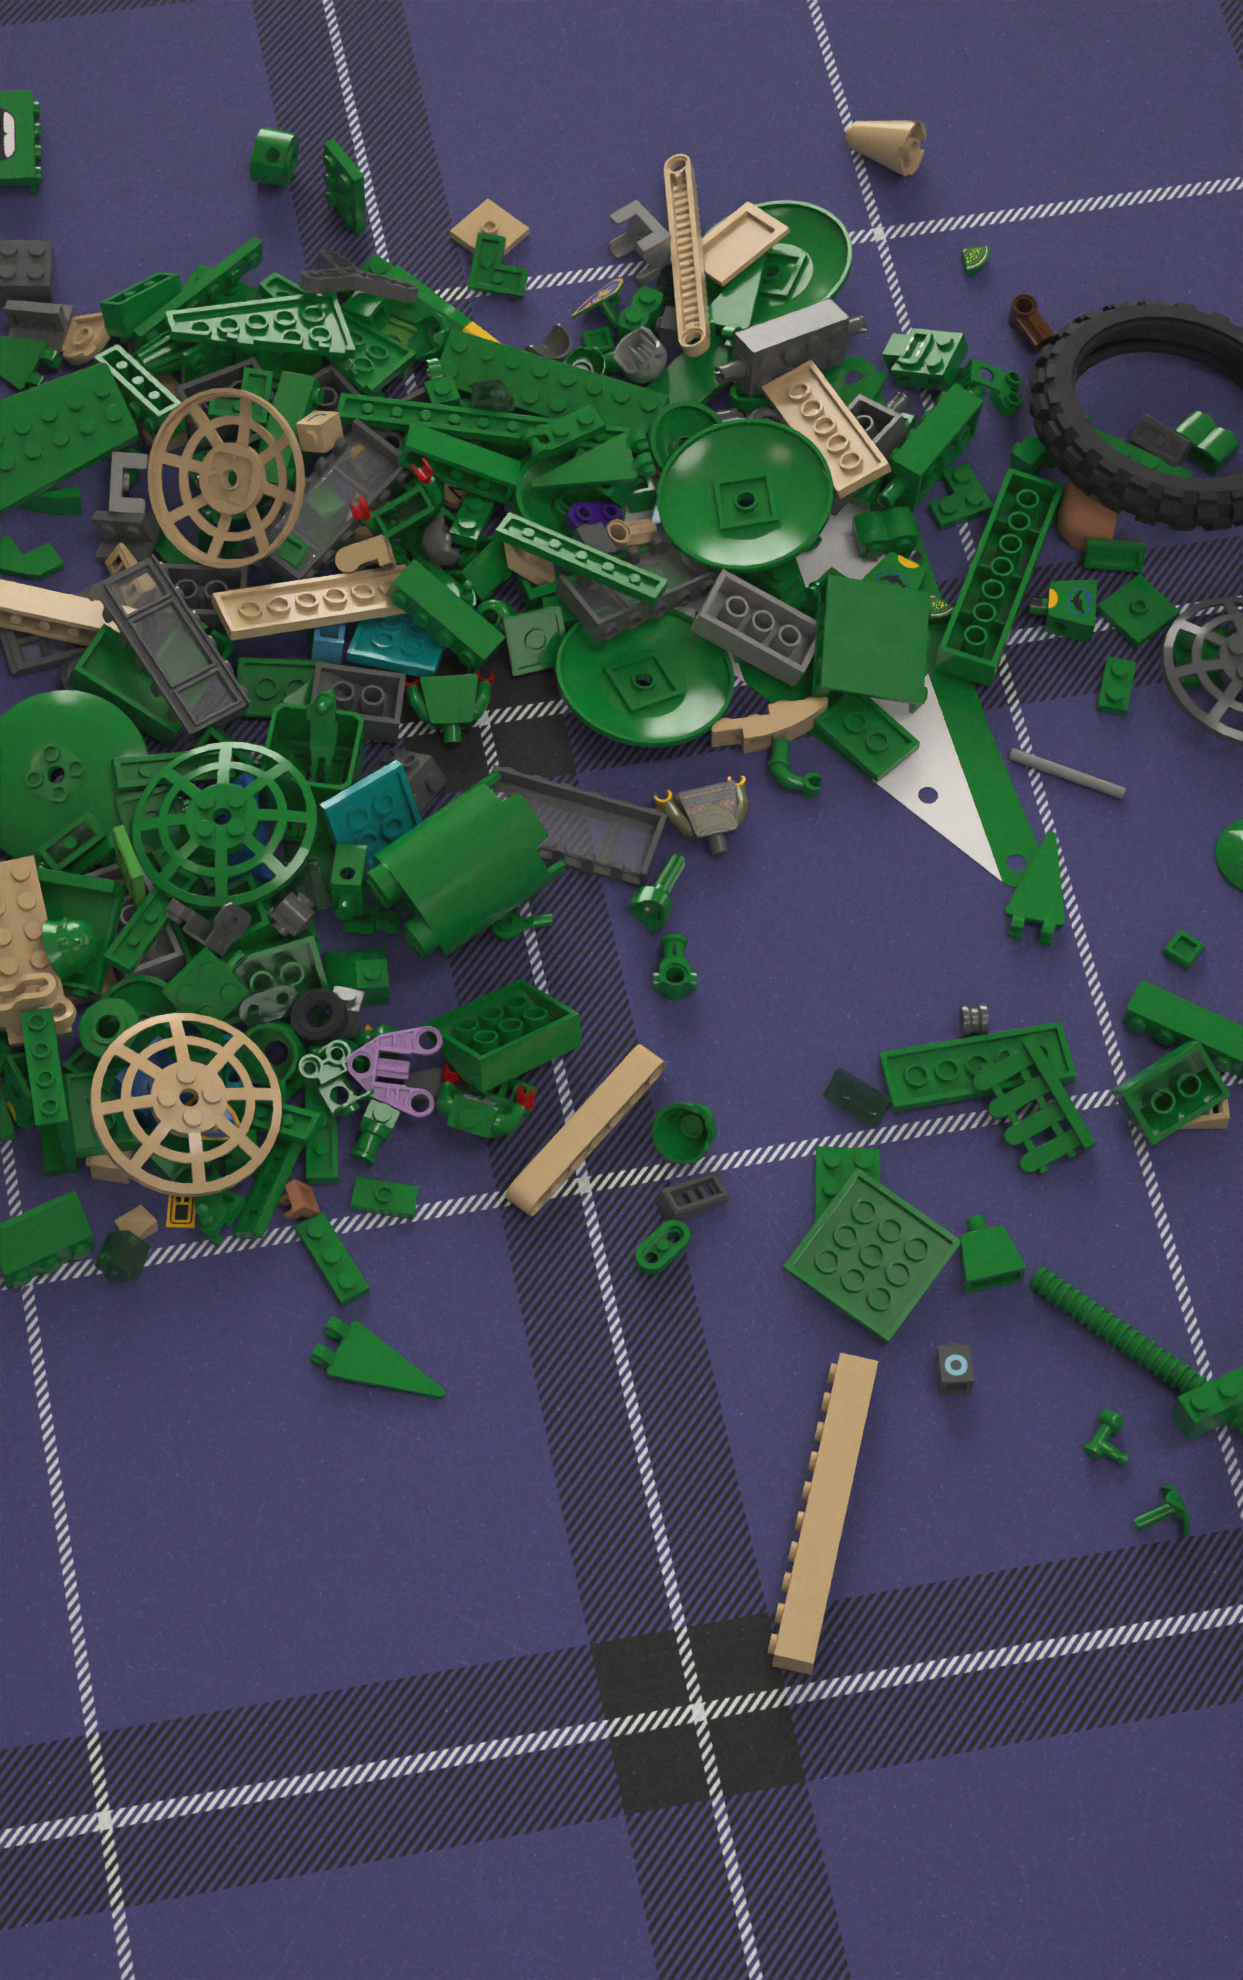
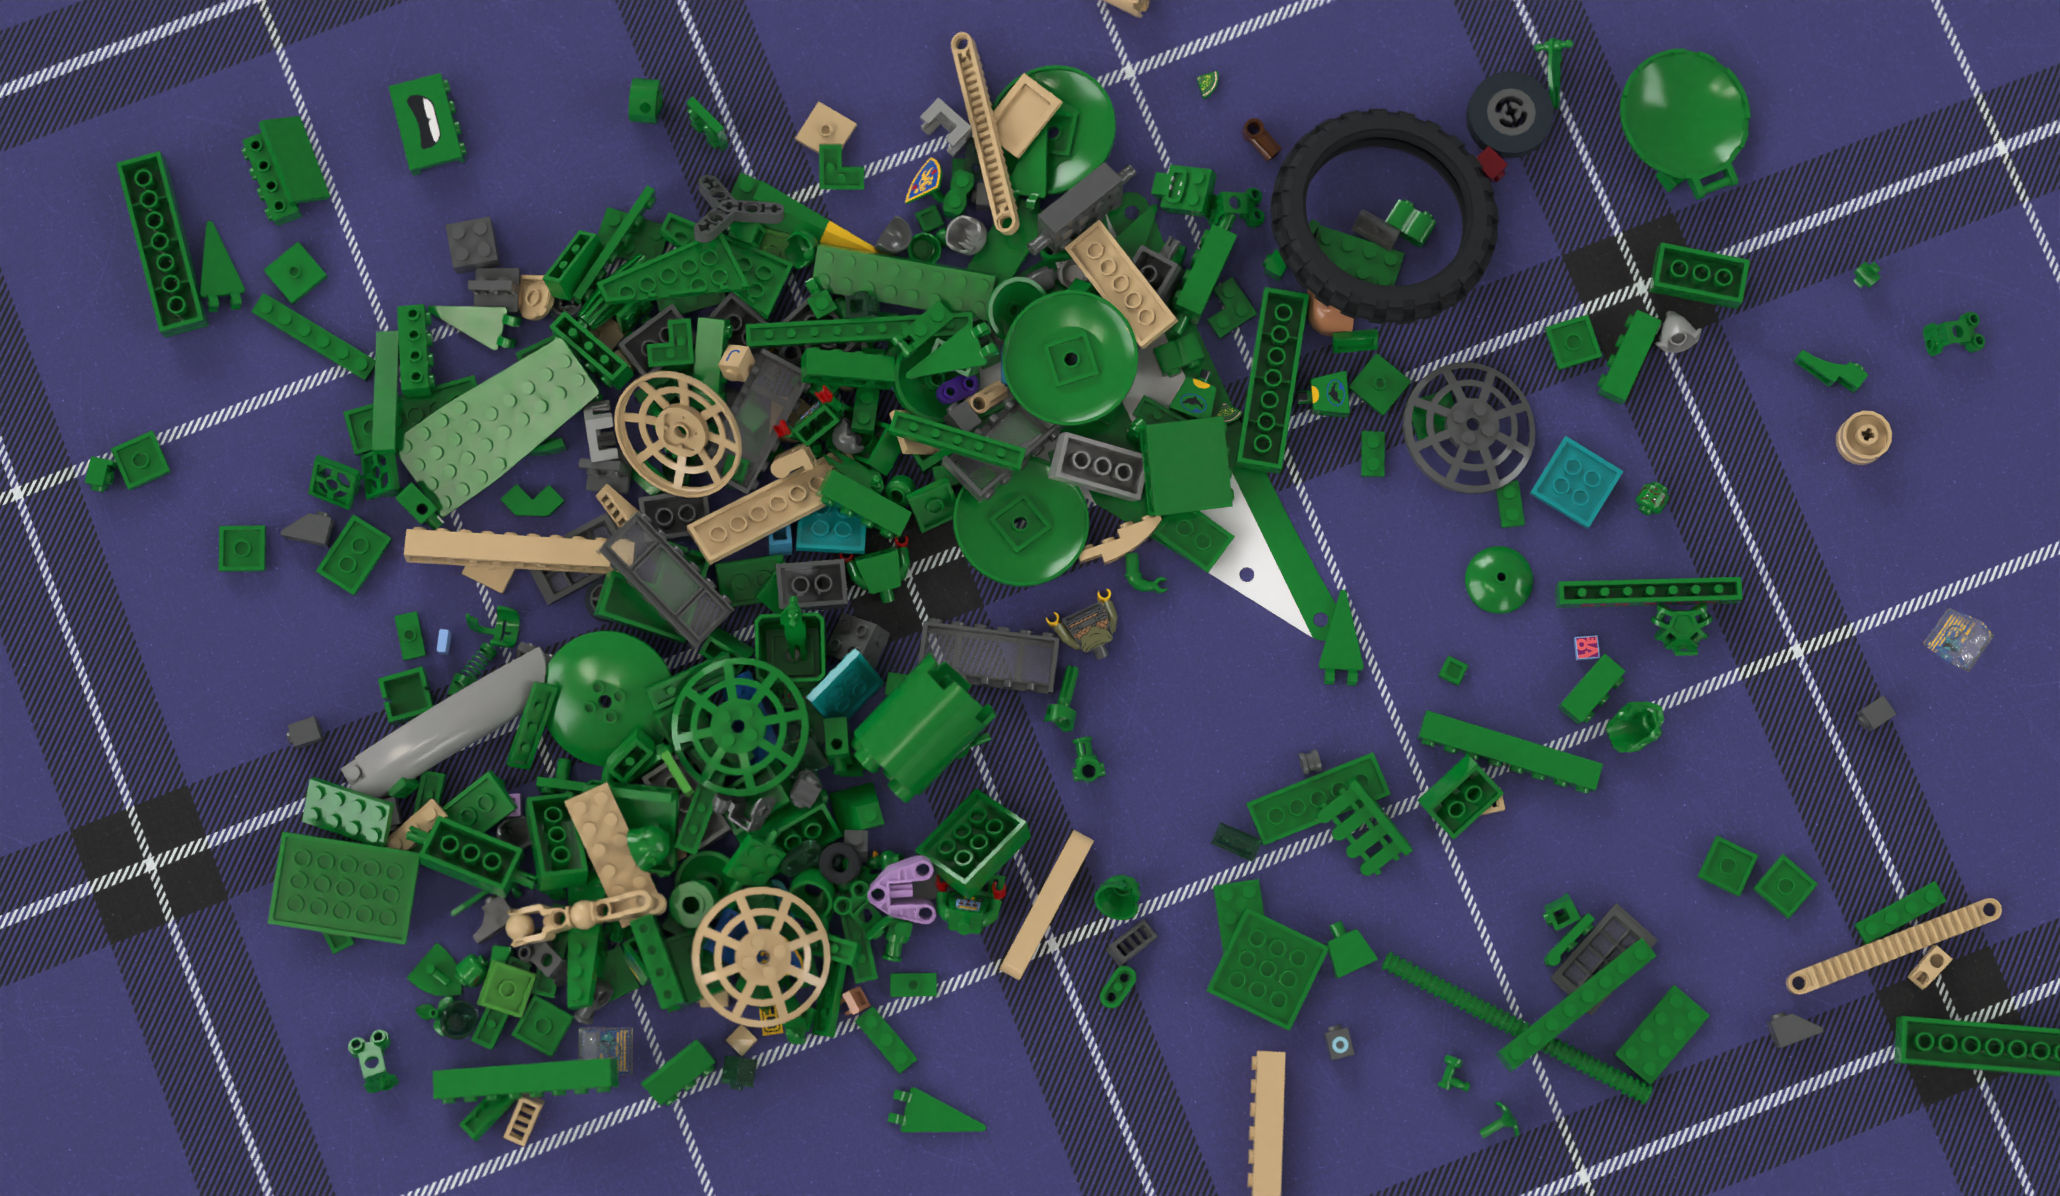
camera: 10 degrees left, 20 degrees up
light grey bar [1009,748,1126,799] -> none

